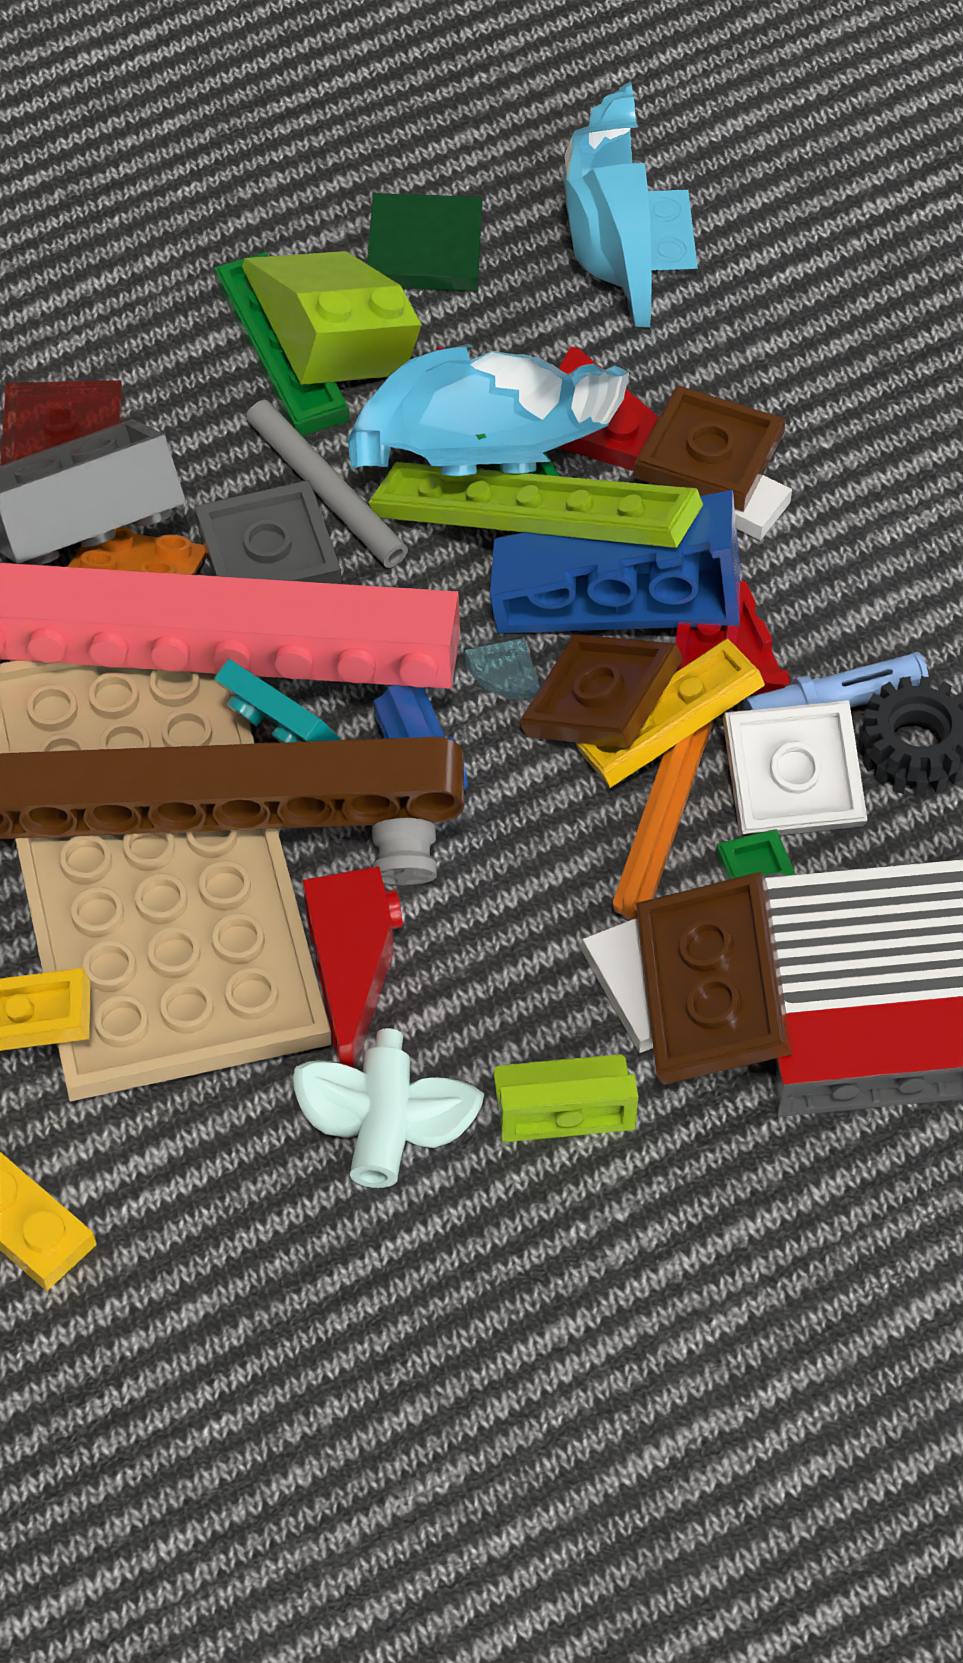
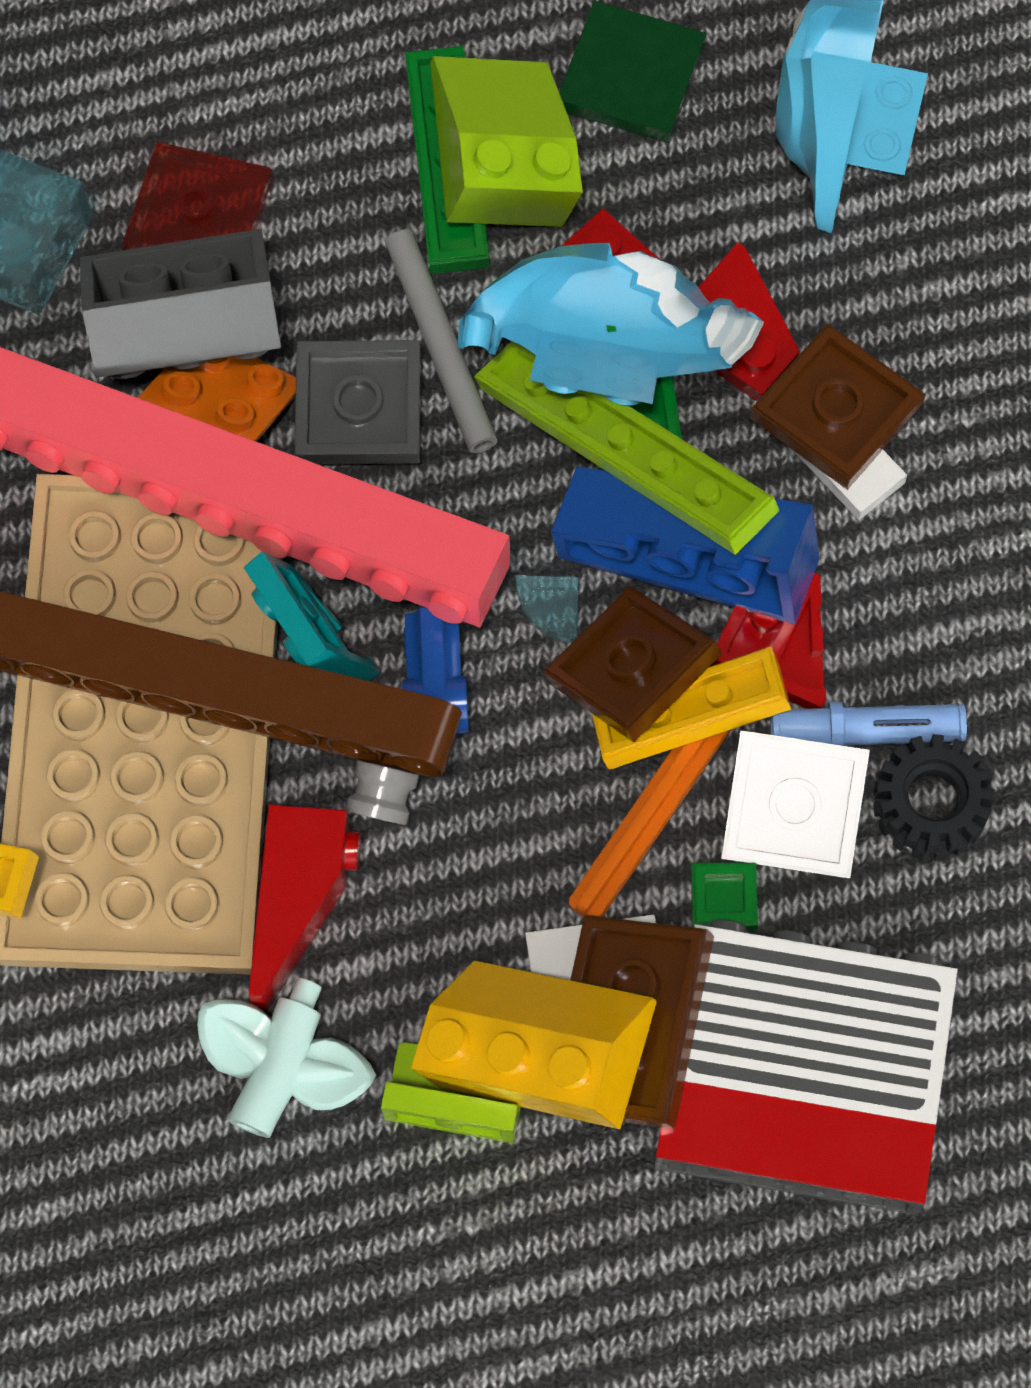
camera: 20 degrees right, 15 degrees up
none -> yellow slope [411,961,657,1130]

